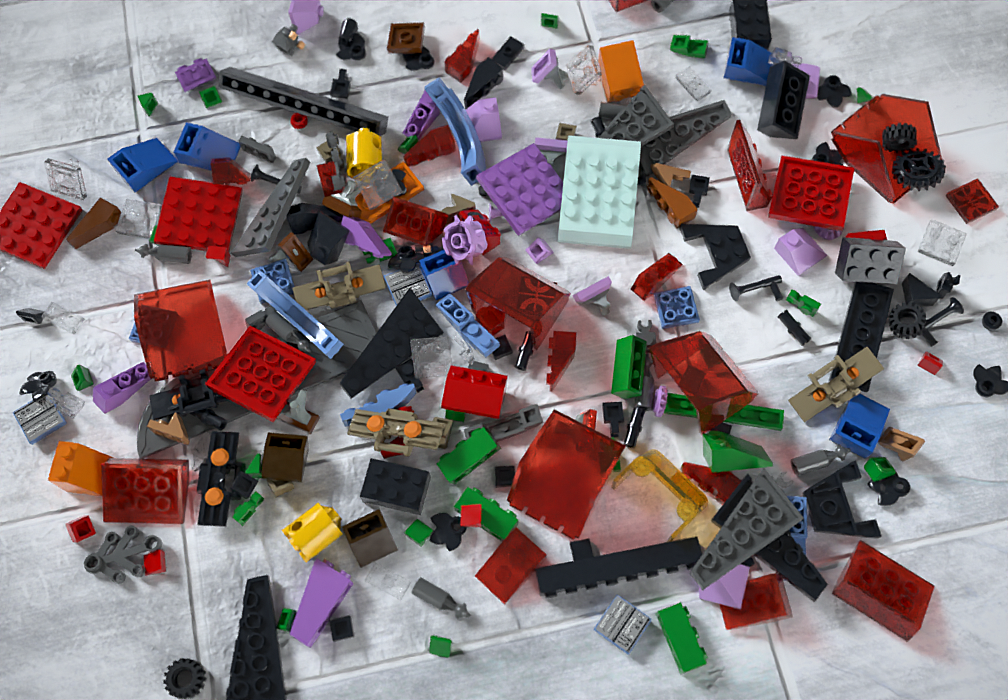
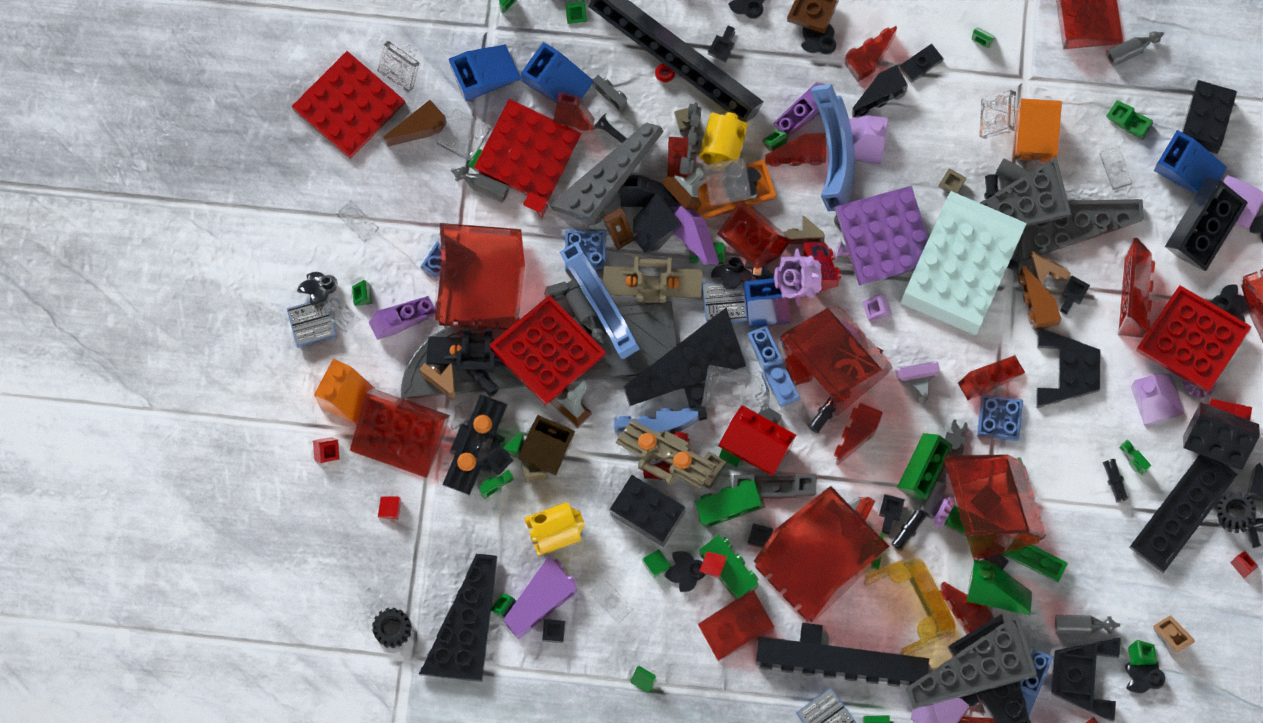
camera: 20 degrees right, 5 degrees up
black slope [16,308,45,324] -> none
dark grey plant [84,525,162,584] -> none
dark brown slope [341,509,398,568] -> none
dark grey wheel [411,577,471,619] -> none
black plate [492,335,513,360] -> none
lavender piece [532,49,569,90] -> none
lavender piece [535,137,568,169] -> none
black piece [729,275,784,301] -> none
clear plate [768,47,803,68] -> none
dark tan piece [788,347,884,423] -> none
blue slope [829,394,890,459] -> none

